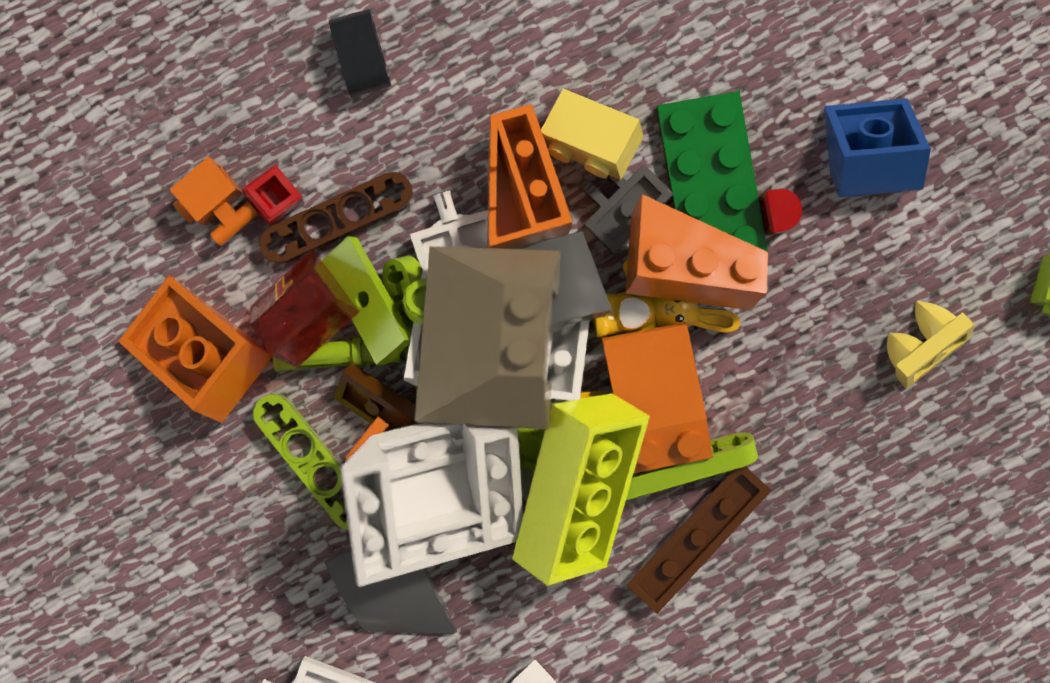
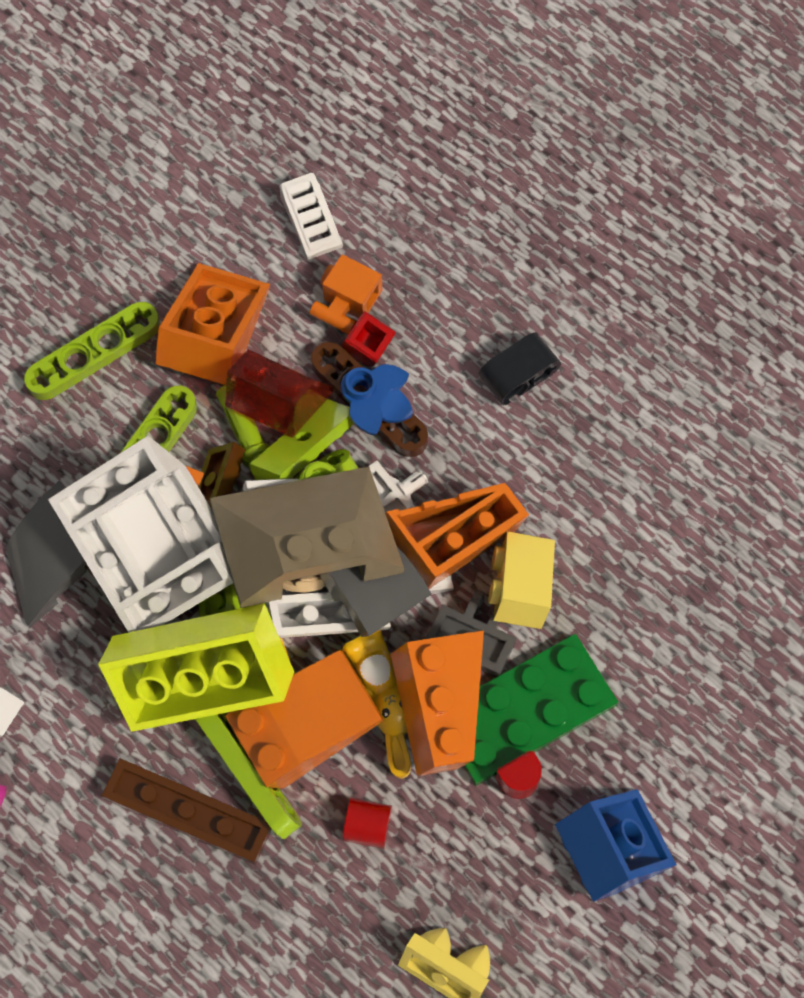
camera: 75 degrees right, 20 degrees down
none -> lime beam [24,302,160,400]
none -> white slope [279,173,343,260]
none -> blue plate [341,364,413,435]
none -> red brick [343,798,392,849]

